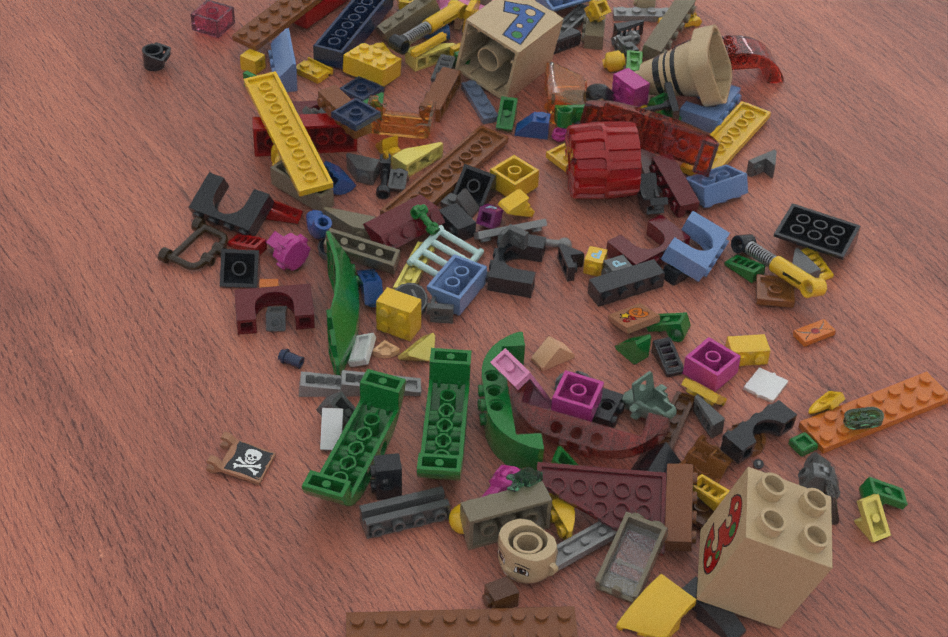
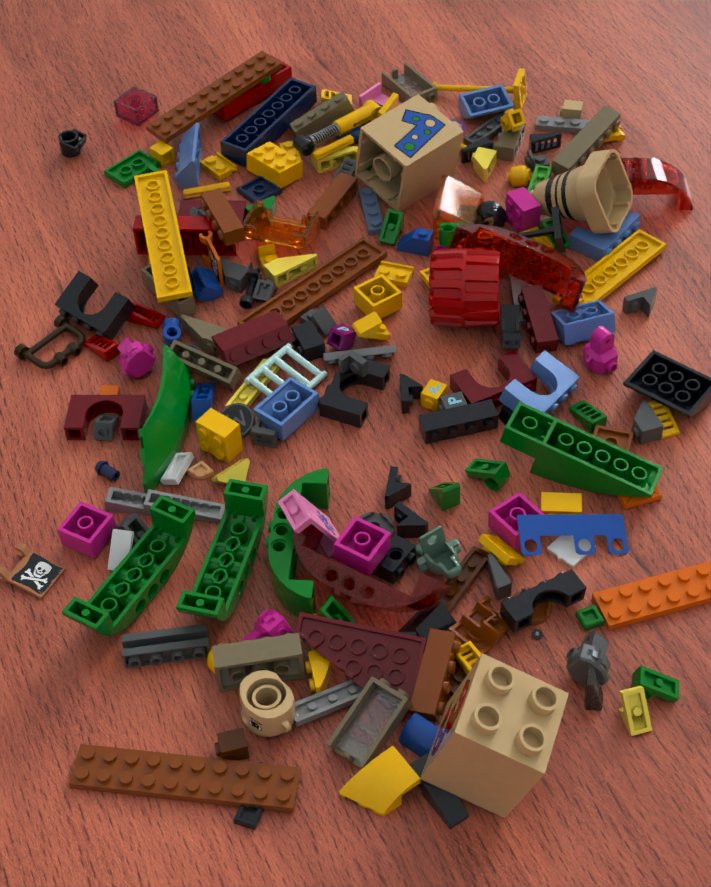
camera: 15 degrees right, 5 degrees up
black slope [220,249,261,288] -> none
dark blue tile [331,98,381,131] -> none
black brick [370,453,402,500] -> none
green bar [410,204,440,236] -> none
black slope [453,164,496,207] -> none
clear green plate [506,467,543,492] -> none
light nougat slope [531,336,575,371] -> none
light grey bar [546,237,572,247] -> none
nougat tile [608,303,660,334] -> none
light grey bar [611,30,641,46] -> none
black slope [651,337,684,377] -> none
yellow piece [731,234,827,298] -> none
yellow plate [808,391,845,414] -> none
clear green plate [843,407,884,430] -> none
none -> dark pink brick [57,501,116,558]
none -> green tile [104,149,161,188]
none -> yellow axle [183,182,231,199]
none -> orange flag [199,231,224,286]
none -> yellow plate [374,260,414,288]
none -> black slope [385,466,411,509]
none -> black slope [394,501,428,538]
none -> blue brick [399,712,438,757]
none -> light yellow slope [471,147,497,182]
none -> green slope [500,401,664,498]
none -> blue piece [517,514,629,556]
none -> dark pink piece [583,326,618,375]

